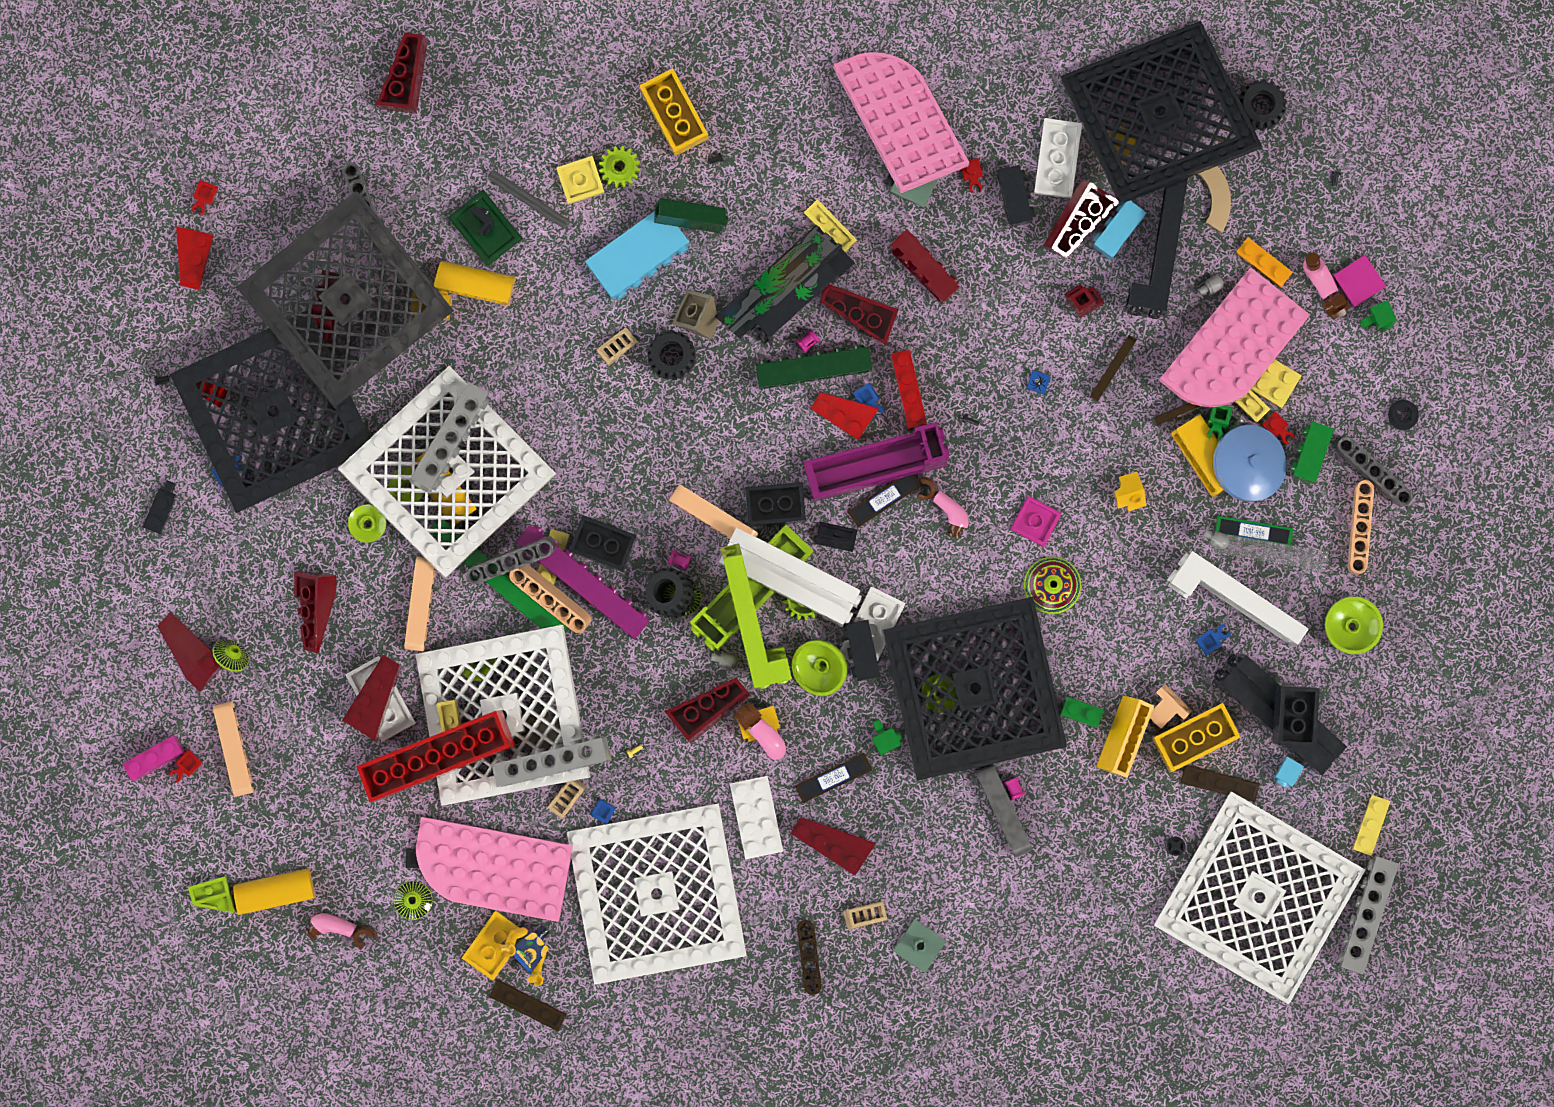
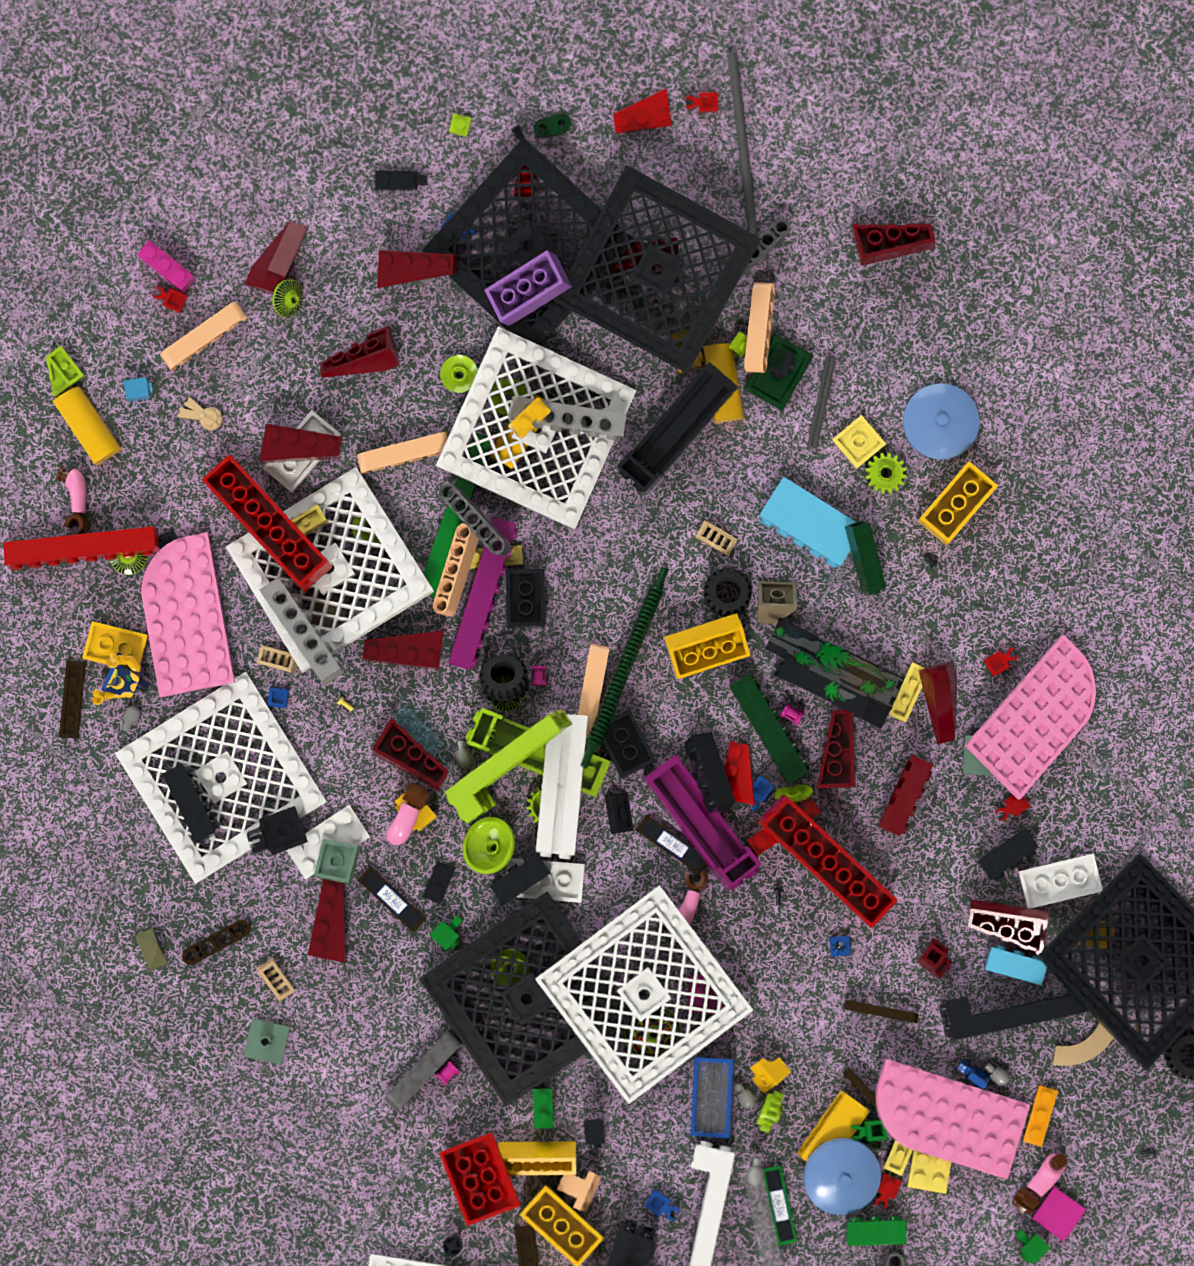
camera: 65 degrees right, 0 degrees up
none -> red brick [3,526,159,570]
none -> light grey cylinder [121,706,140,732]
none -> dark azure brick [124,377,154,402]
none -> olive slope [135,928,168,971]
none -> black brick [162,763,220,843]
none -> tan piece [177,397,223,431]
none -> black plate [247,806,308,856]
none -> sand green tile [314,839,361,884]
none -> dark red wedge [362,630,444,670]
none -> dark red wedge [377,250,458,288]
none -> clear light blue plate [390,705,445,757]
none -> black plate [423,861,455,904]
none -> red slope [439,1132,521,1226]
none -> lime plate [449,113,472,137]
none -> medium lavender brick [485,250,572,326]
none -> yellow brick [508,397,551,439]
none -> dark green plate [534,114,571,139]
none -> white plate [535,885,753,1104]
none -> dark green hose [580,567,669,769]
none -> black brick [583,1118,605,1149]
none -> black brick [617,362,739,492]
none -> yellow brick [664,613,750,679]
none -> black brick [684,732,736,813]
none -> clear brick [690,1057,736,1138]
none -> dark grey piece [727,52,758,236]
none -> lime plate [729,331,747,358]
none -> light grey cylinder [734,1083,756,1109]
none -> light nougat beam [744,283,775,373]
none -> lime gear [756,1090,784,1133]
none -> red brick [757,794,898,928]
none -> lime dish [774,784,813,805]
none -> medium blue dish [903,384,980,460]
none -> dark red wedge [918,661,957,745]
none -> blue plate [957,1058,990,1089]
none -> red plate [983,648,1019,677]

